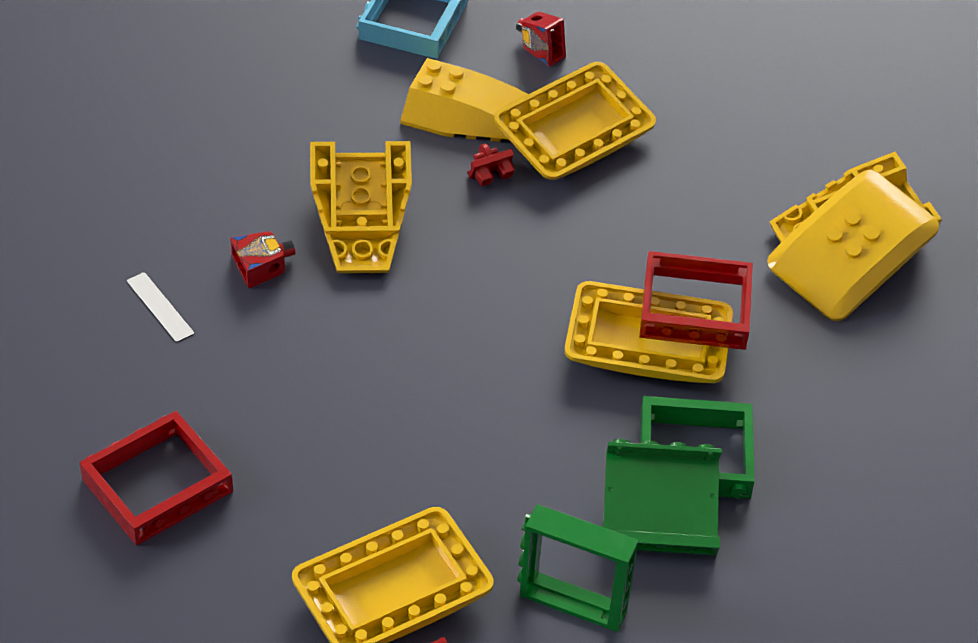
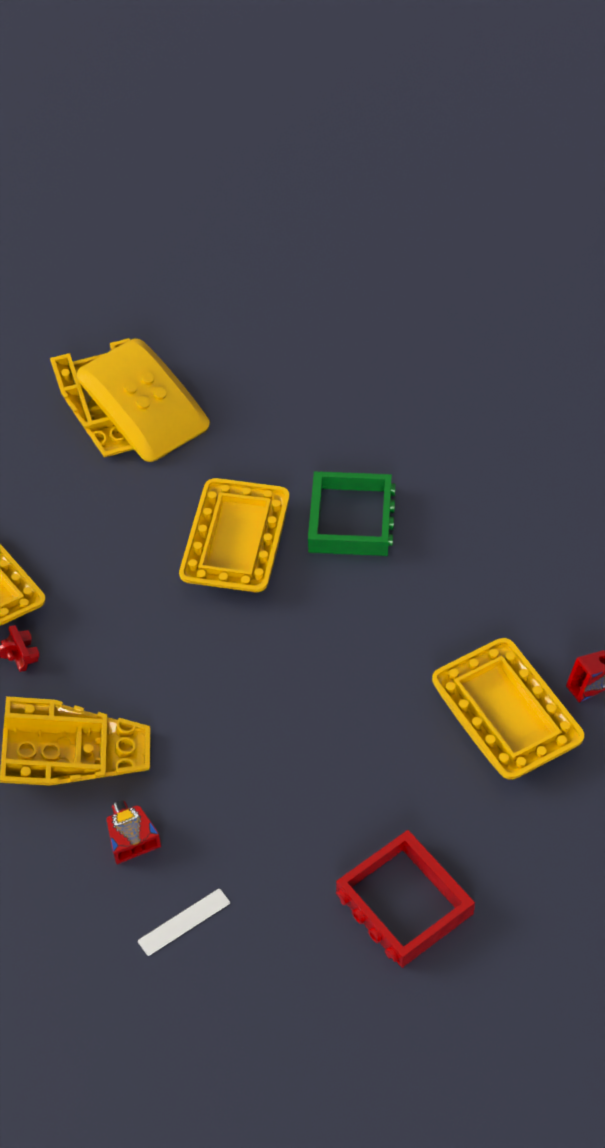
camera: 85 degrees left, 5 degrees up
green window [517,504,639,632] -> none
green panel [603,439,722,556] -> none
red window [639,251,753,350] -> none

